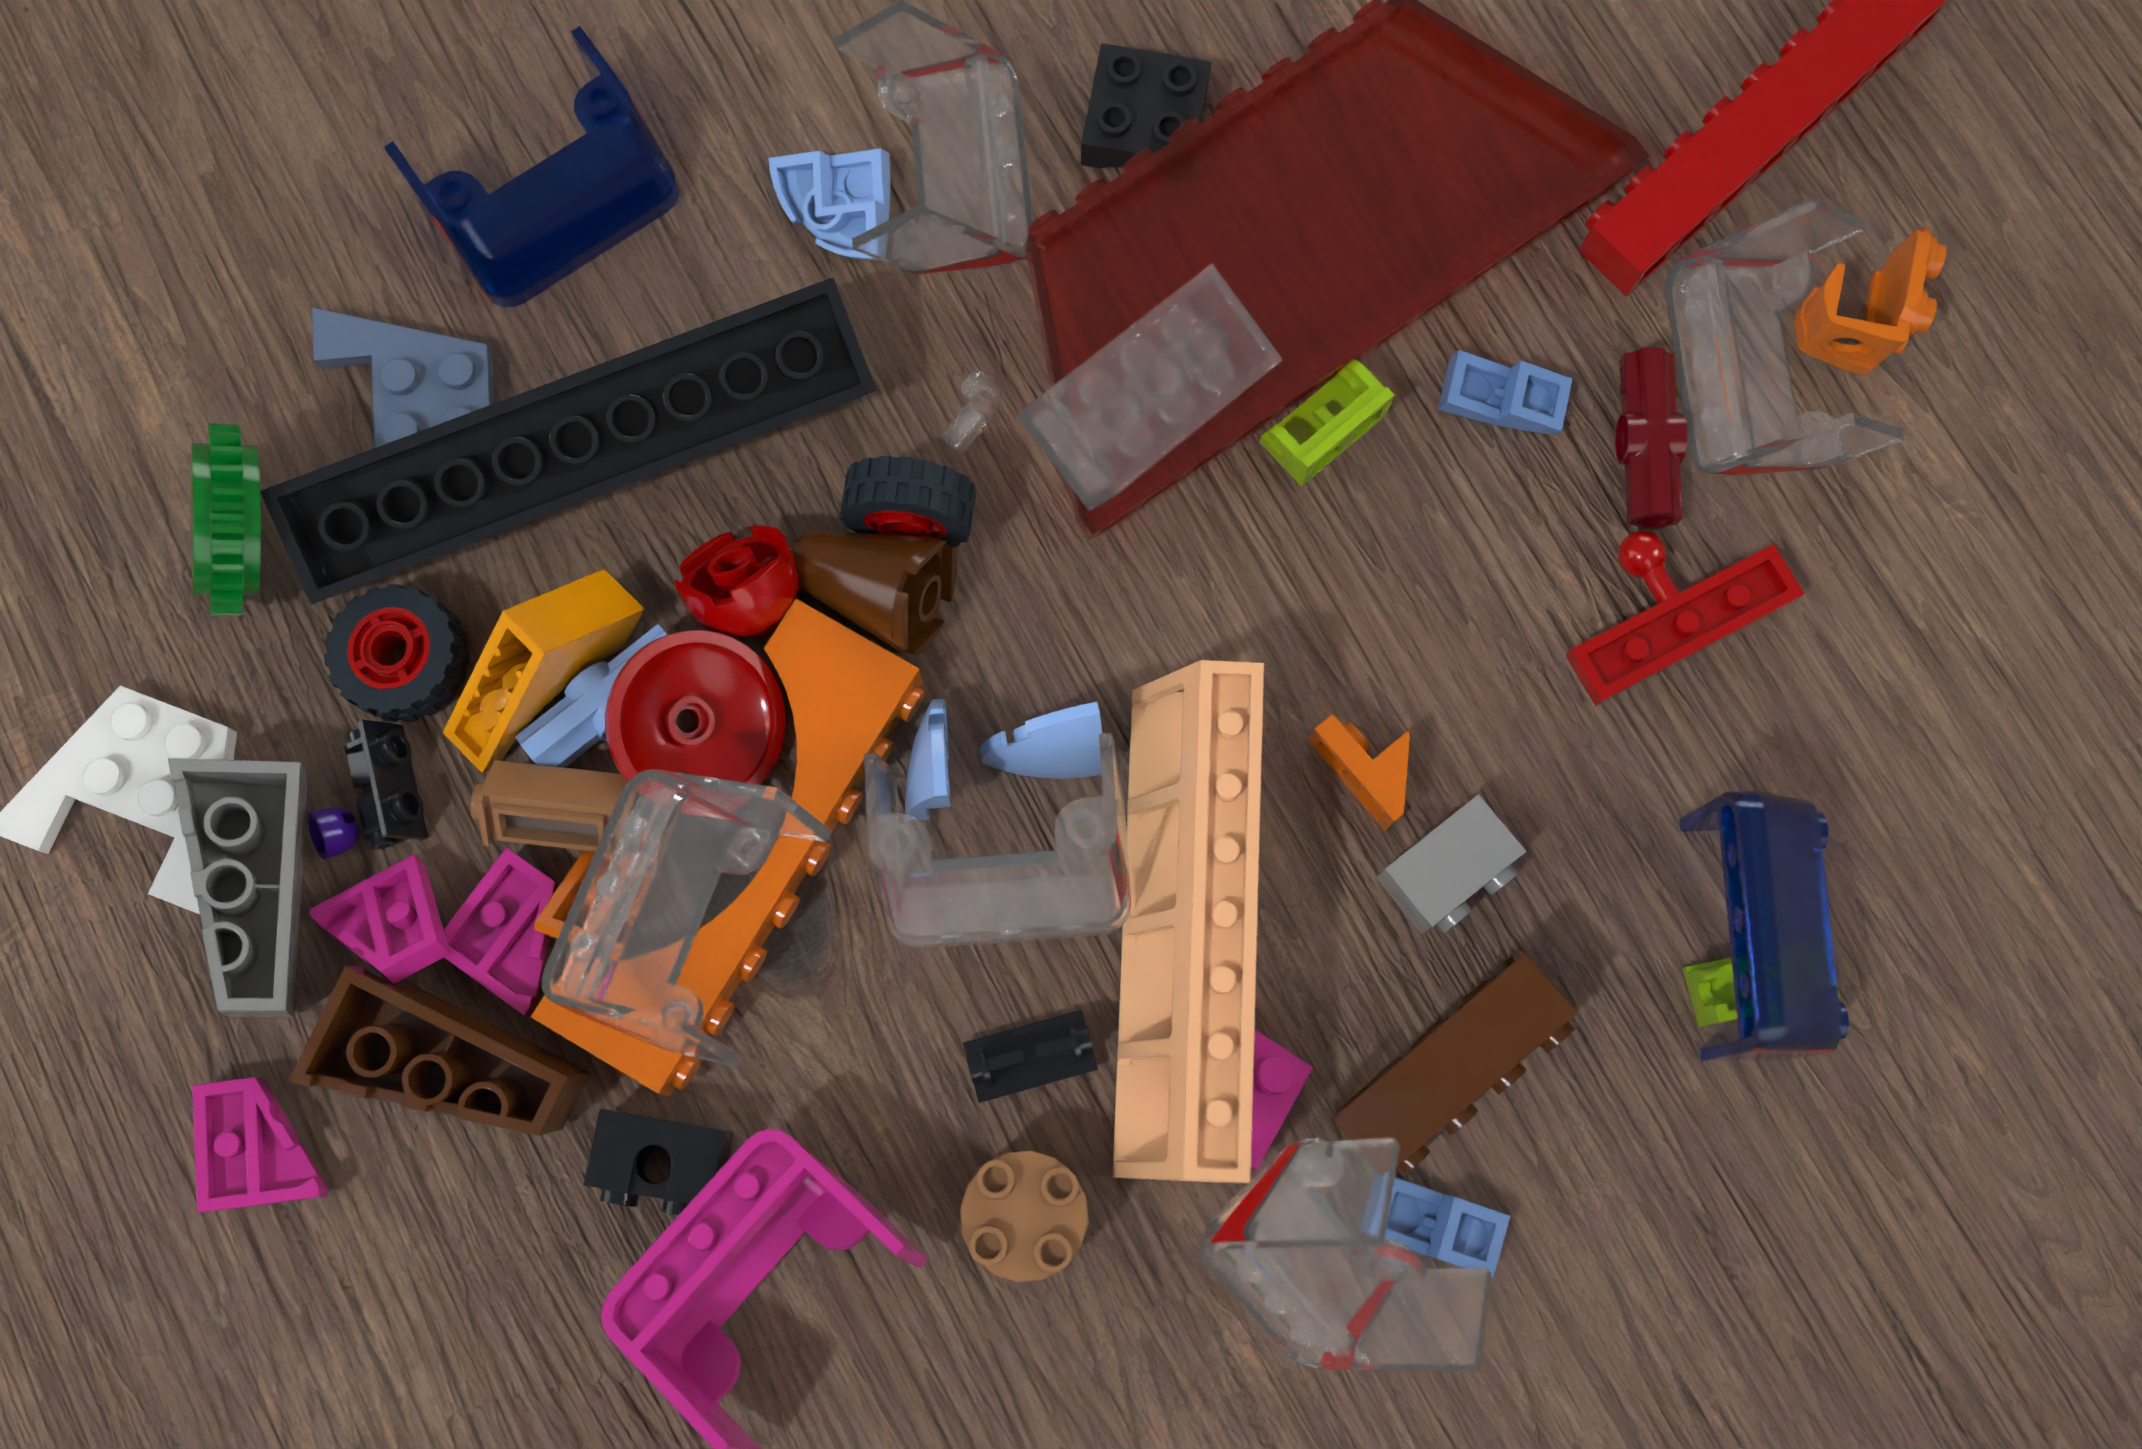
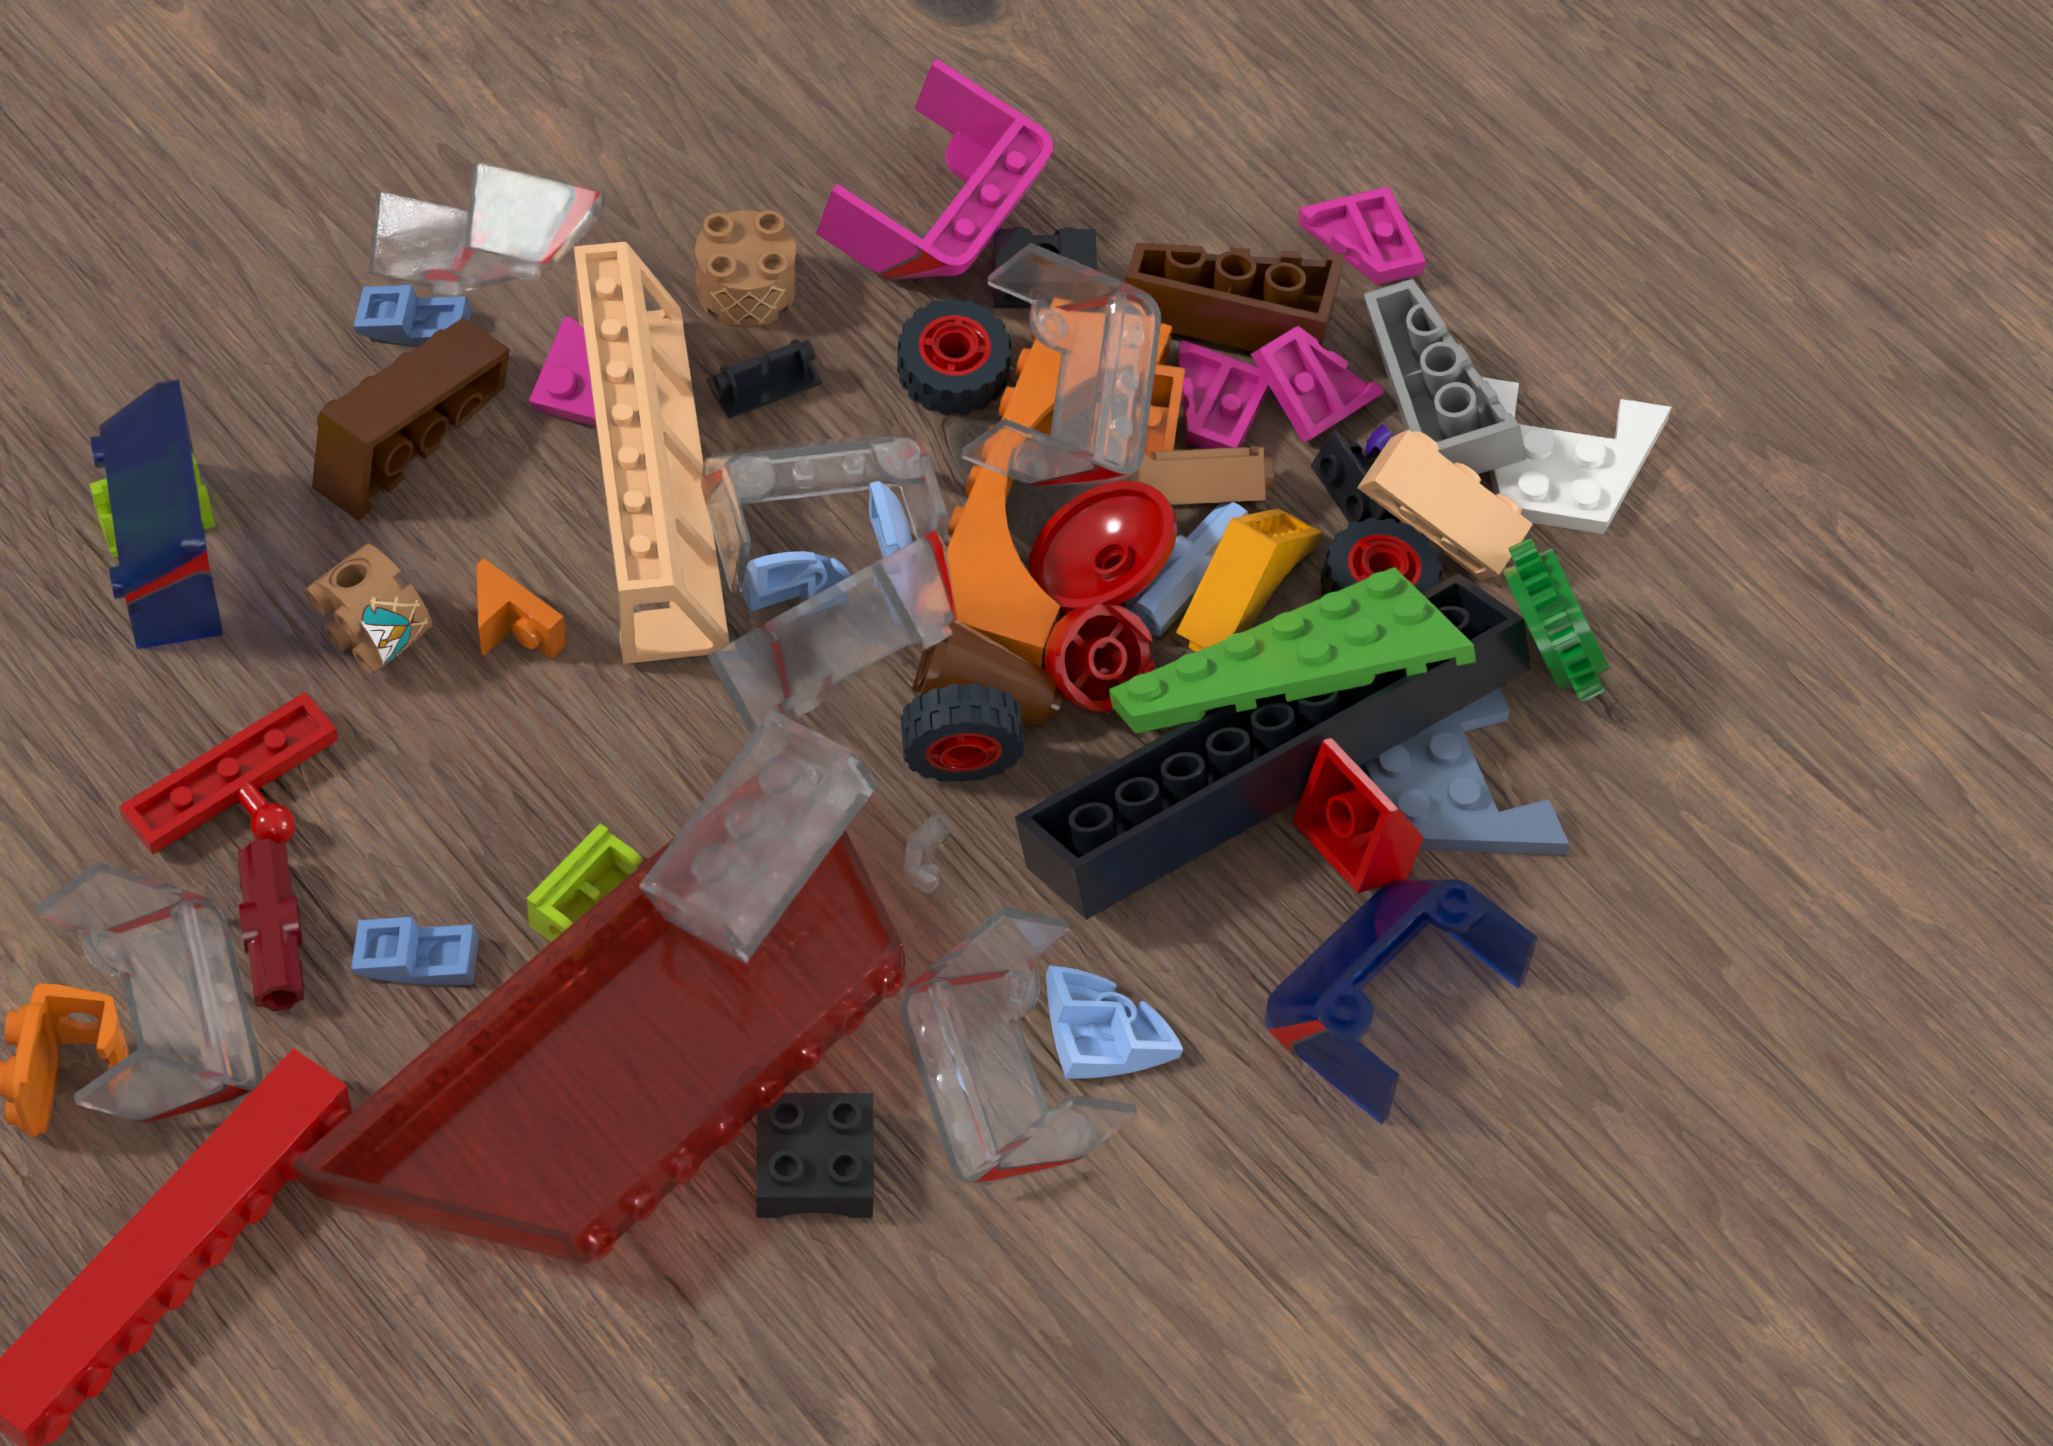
camera: 165 degrees right, 20 degrees down
light grey brick [1376,794,1527,934] -> none
none -> medium nougat brick [304,544,432,675]
none -> clear windscreen [707,529,958,733]
none -> black wheel [897,298,1012,415]
none -> bright green wing [1109,567,1476,734]
none -> red slope [1292,738,1424,893]
none -> light nougat brick [1357,429,1533,581]

